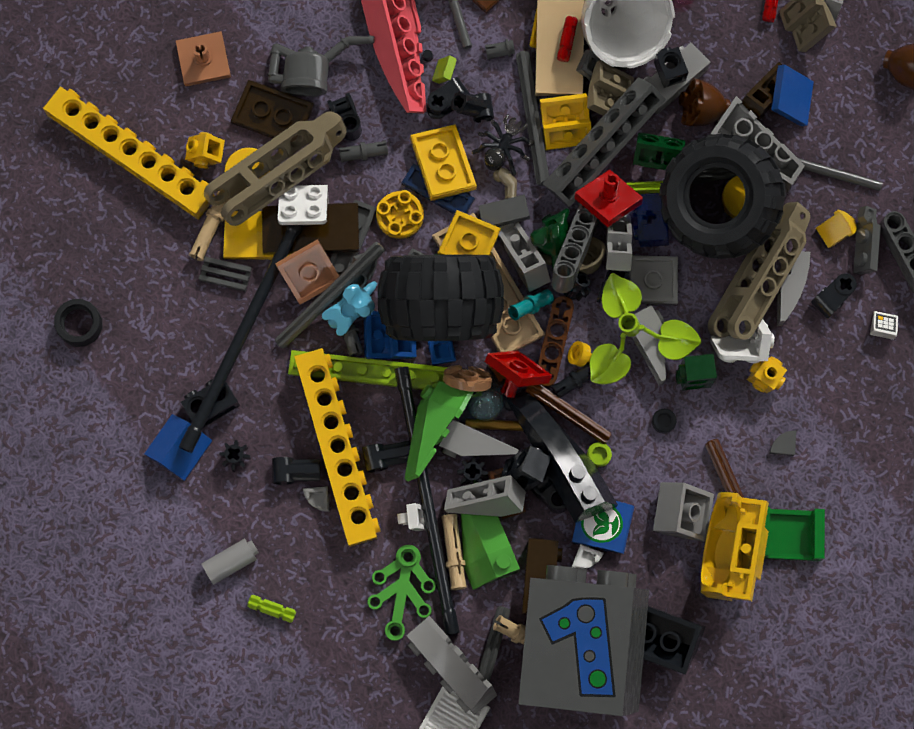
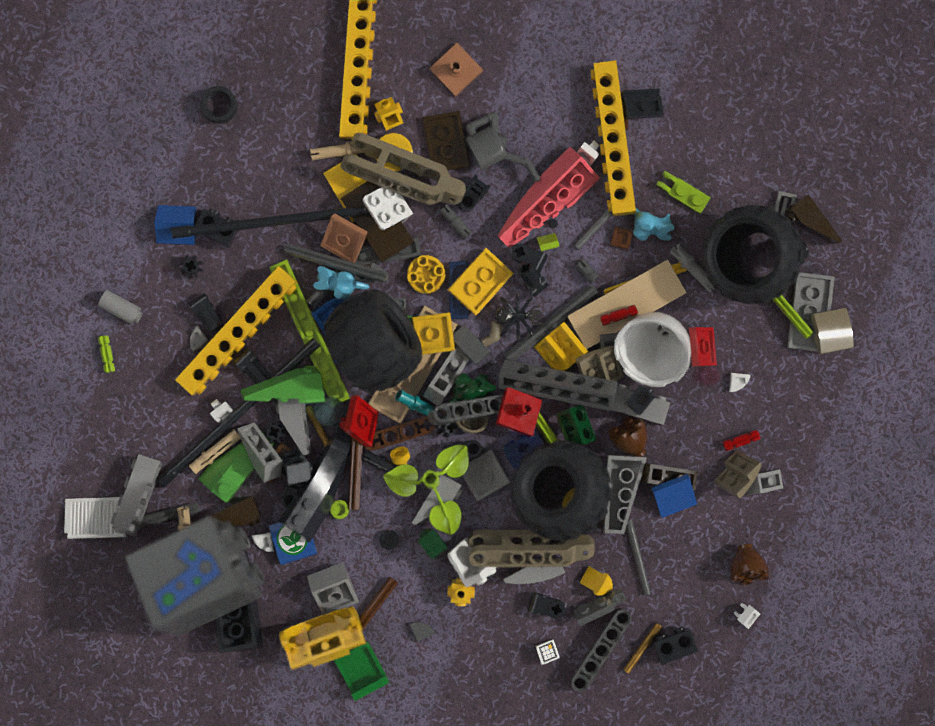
camera: 60 degrees right, 10 degrees up
dark grey tile [199,256,252,292] -> none
bright green plant [367,545,436,641] -> none
medium nougat tile [443,365,492,392] -> none
light grey slope [606,215,632,271] -> none

